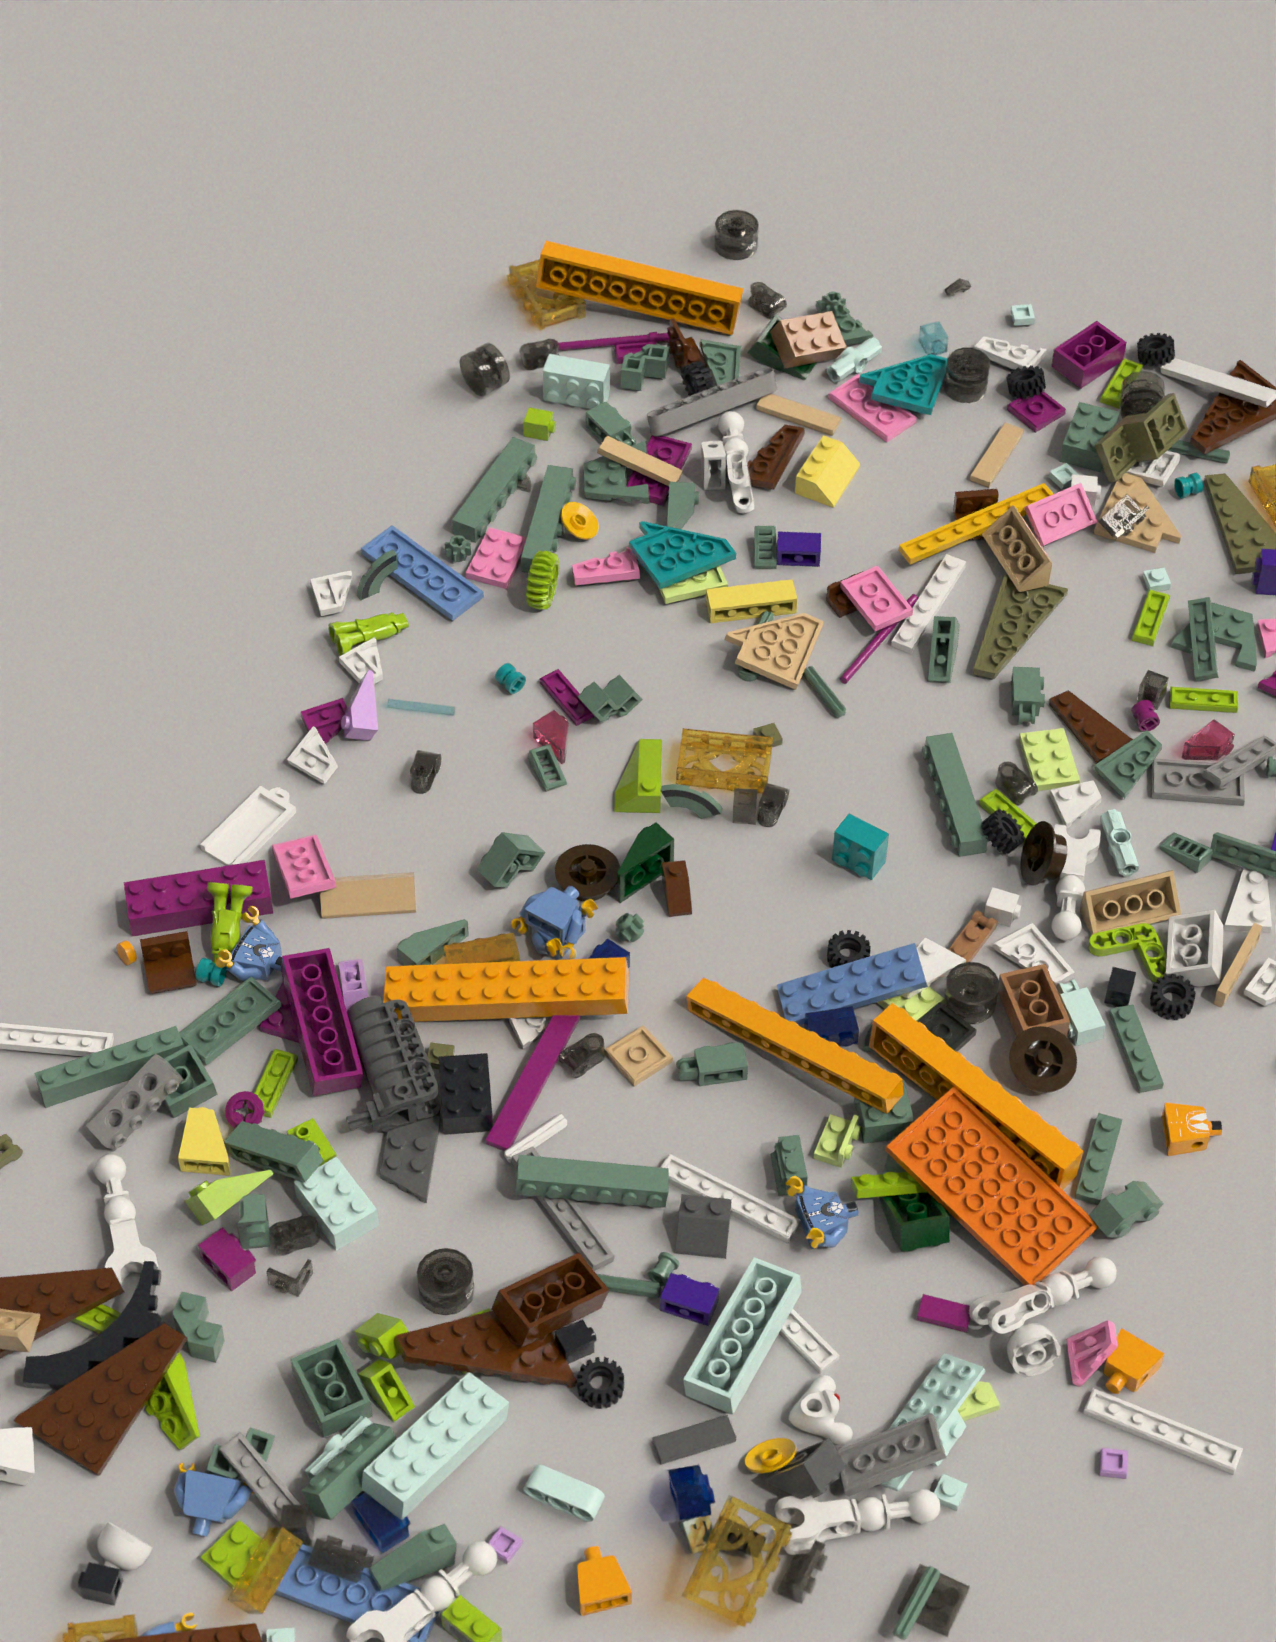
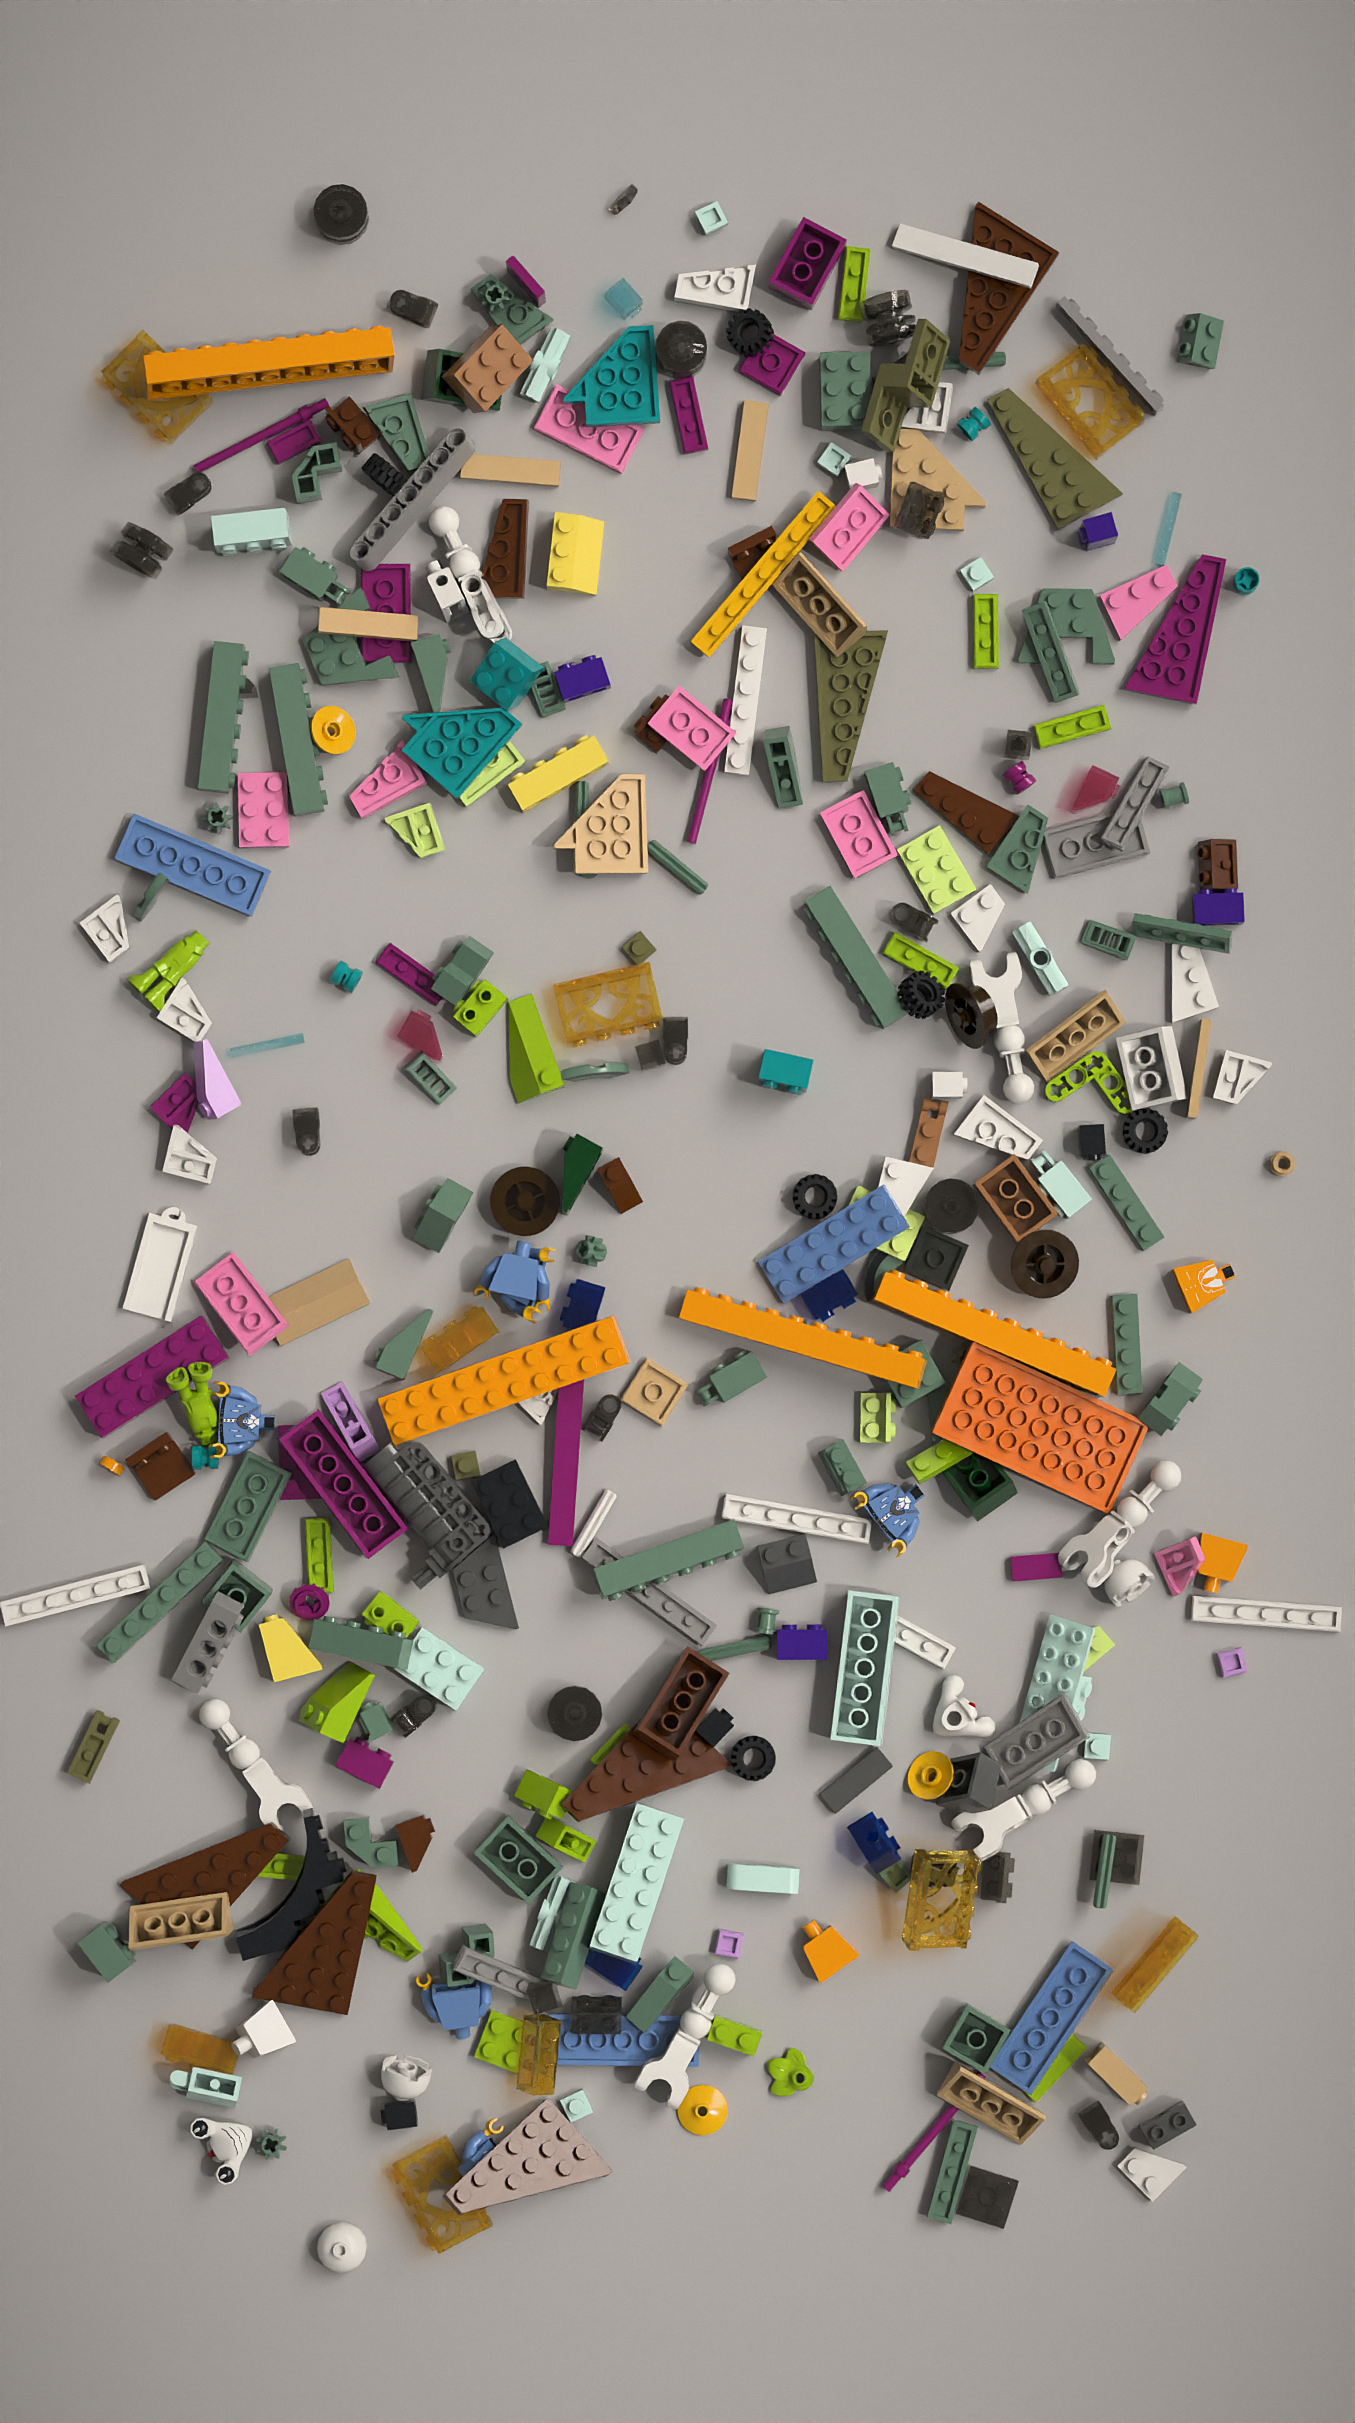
camera: 20 degrees left, 35 degrees up
clear smoke bracket [266,1259,313,1297] -> none
lime brick [523,407,556,441] -> none
lime gear [526,550,560,610] -> none
black tyre [1137,333,1175,367] -> none
none -> yellowish green wing [385,803,445,858]
none -> reddish brown slope [395,1814,435,1873]
none -> lime brick [453,979,508,1038]
none -> teal brick [469,638,544,711]
none -> magenta tile [506,256,546,308]
none -> magenta tile [669,377,709,455]
none -> bright pink plate [820,790,898,879]

